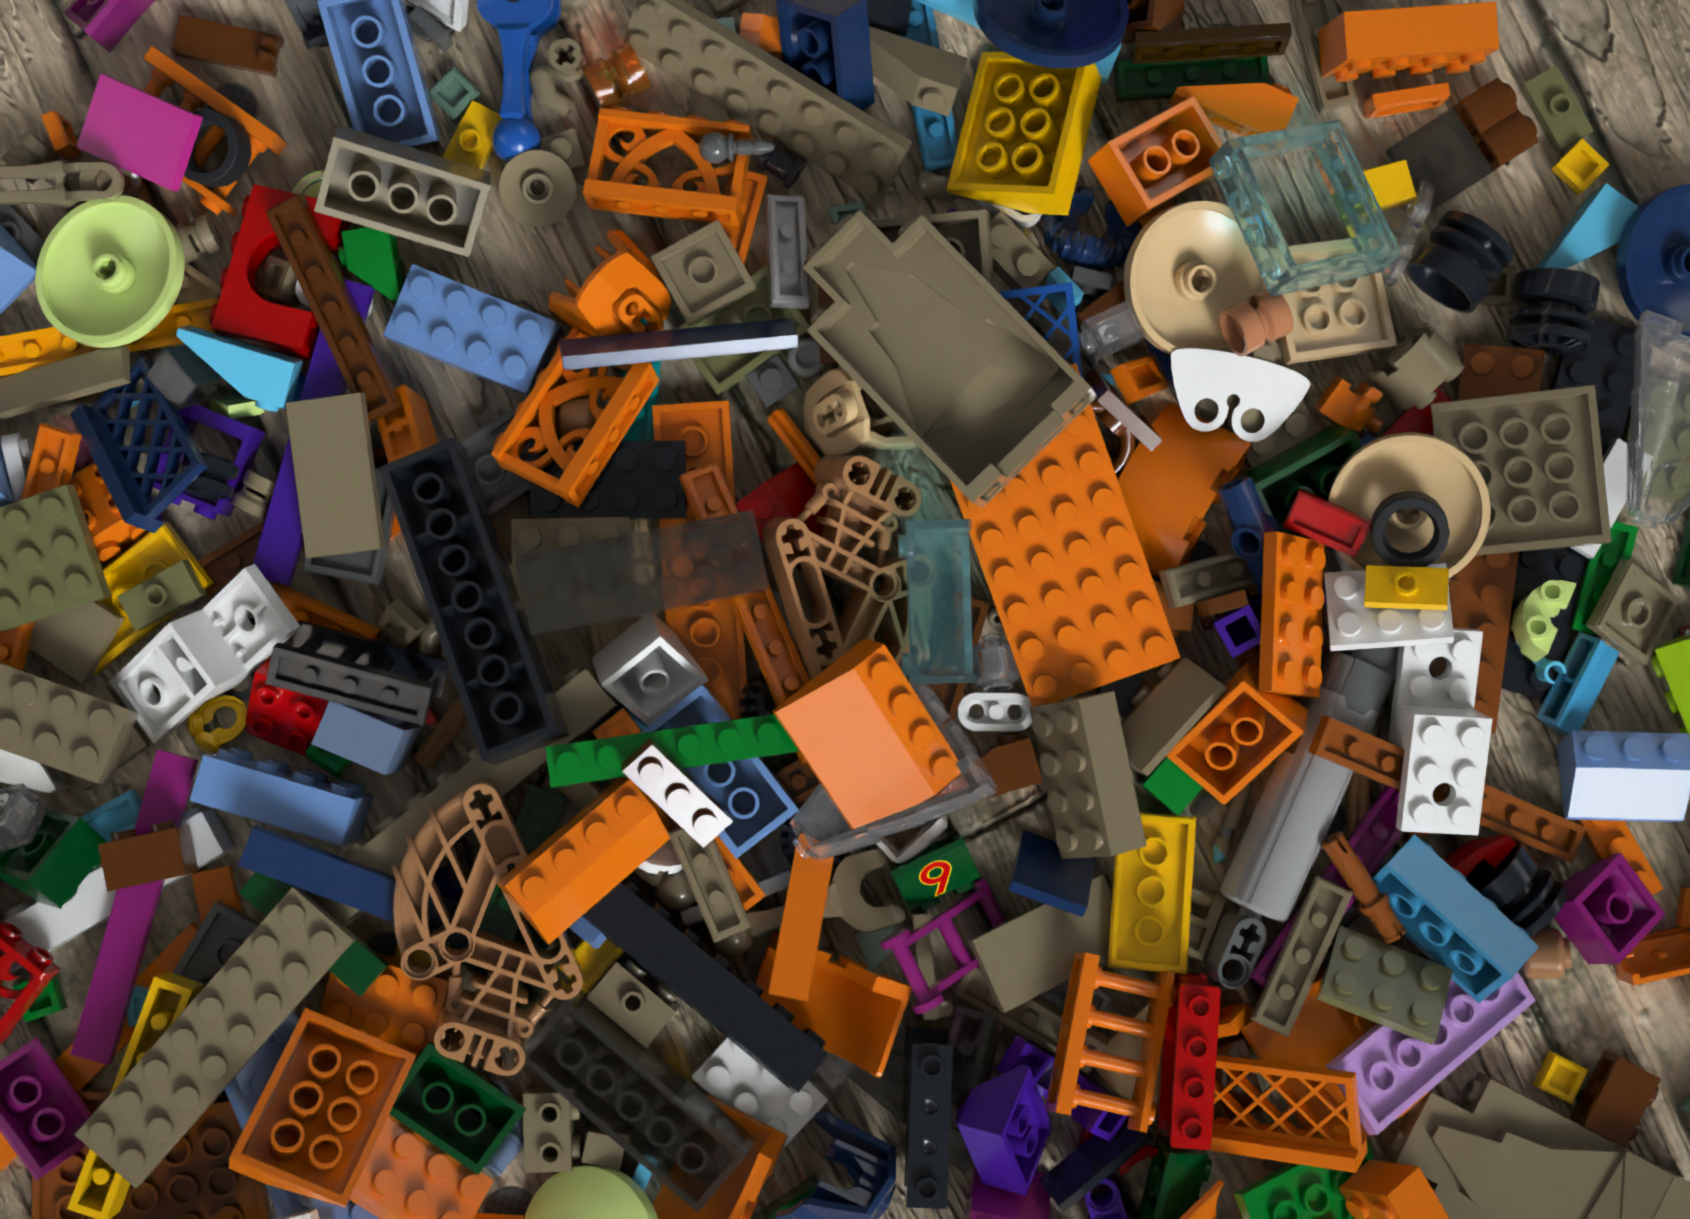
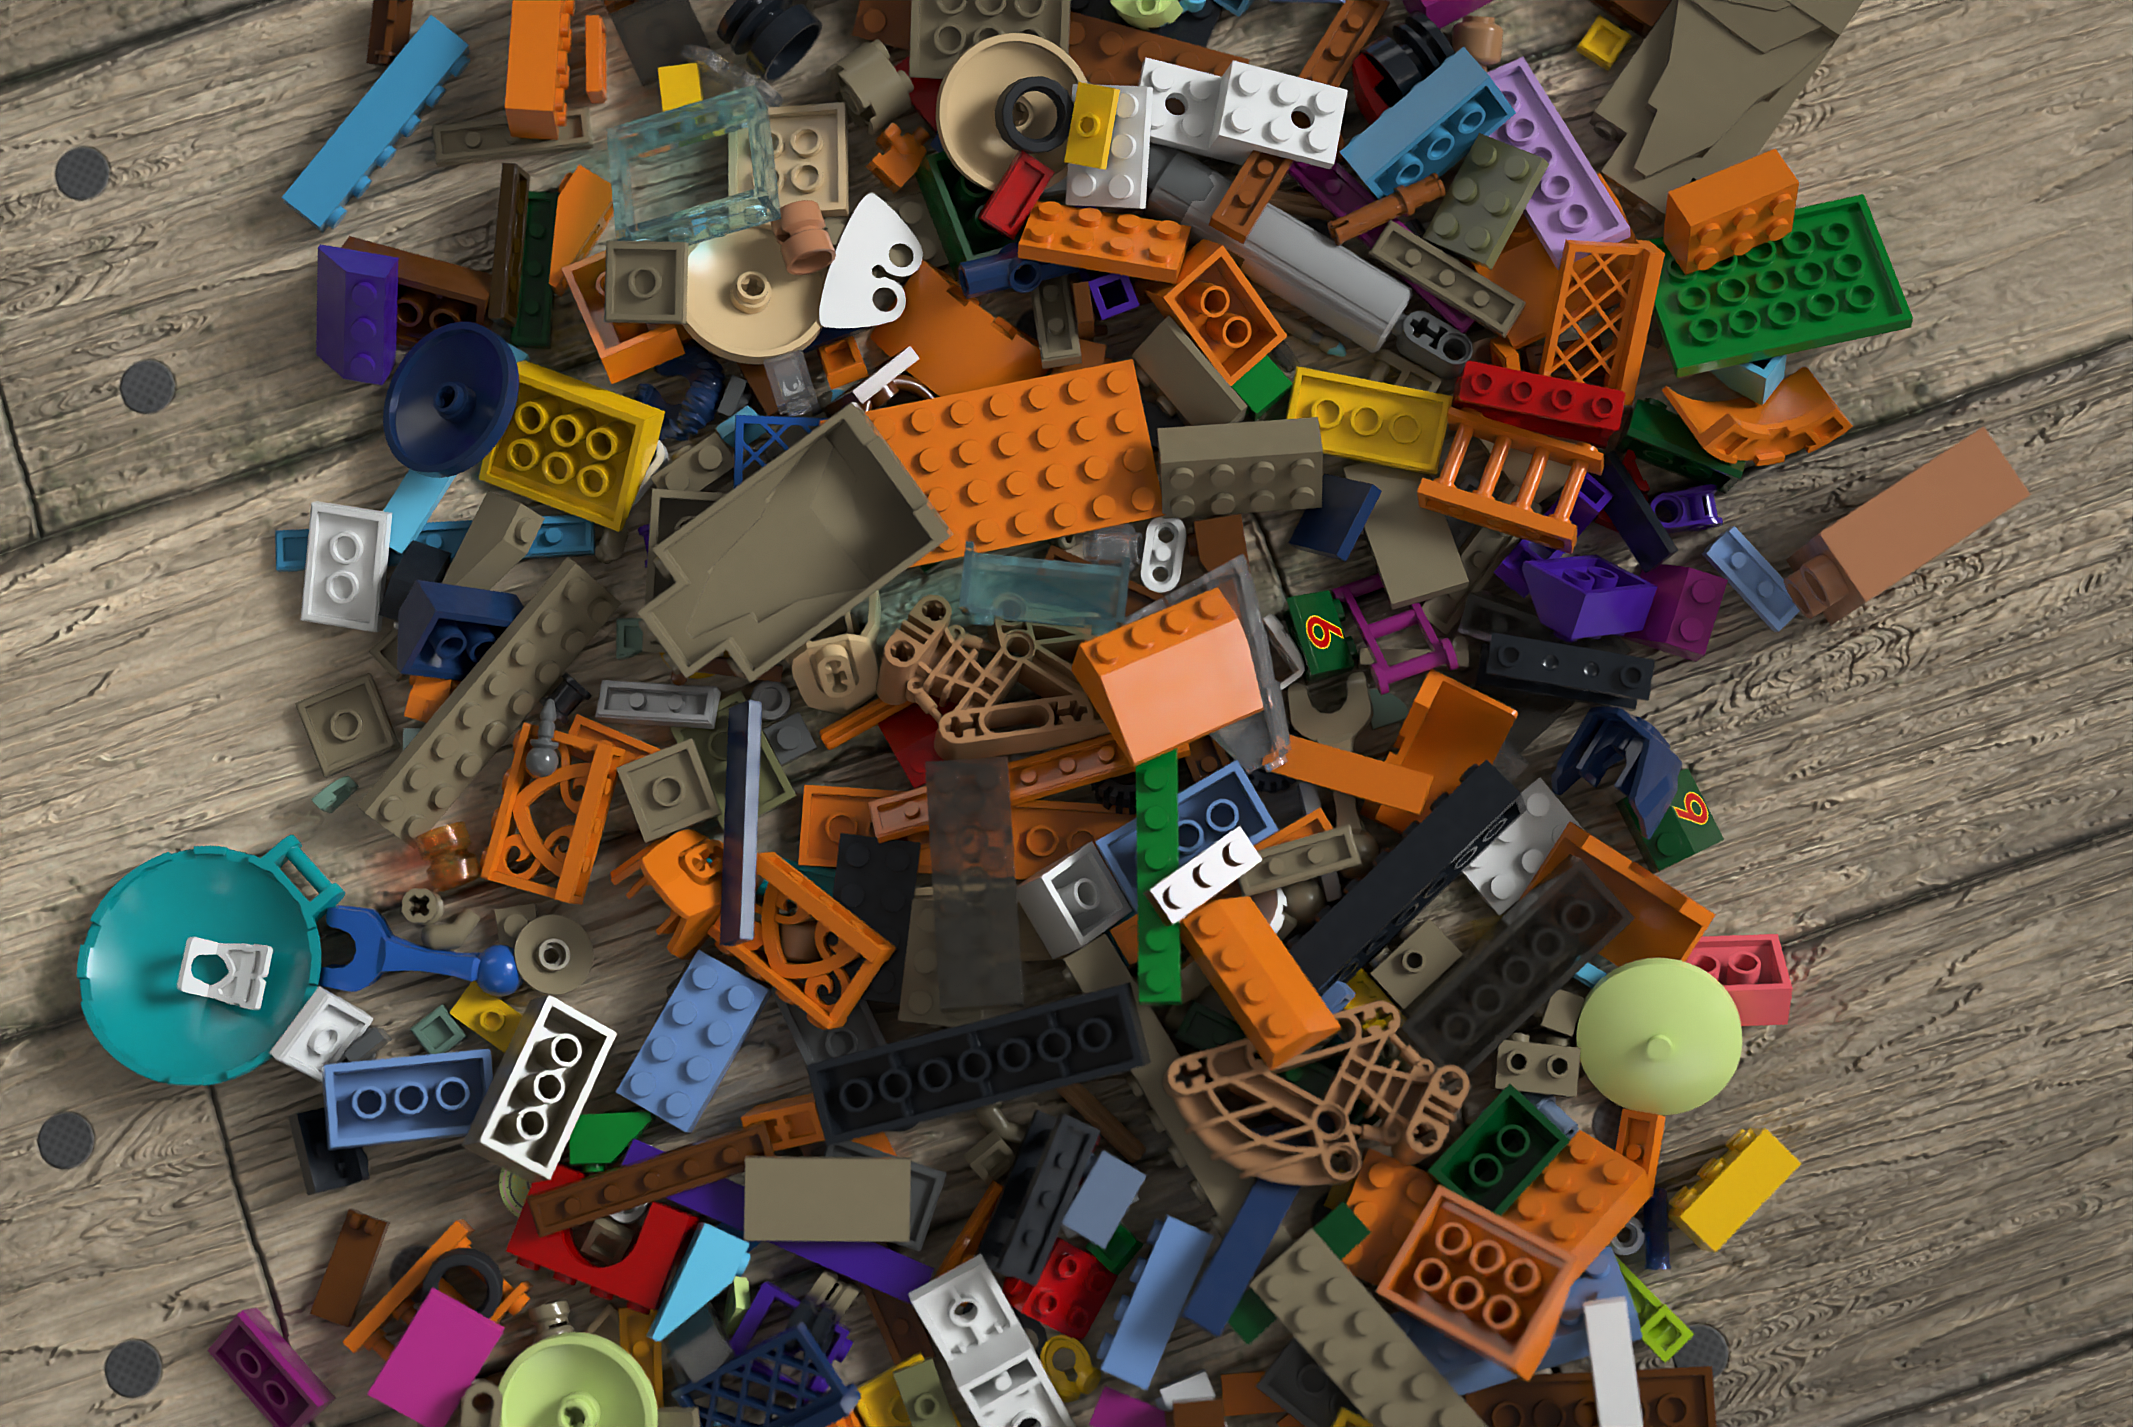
camera: 80 degrees left, 5 degrees down
none -> dark tan tile [604,241,689,324]

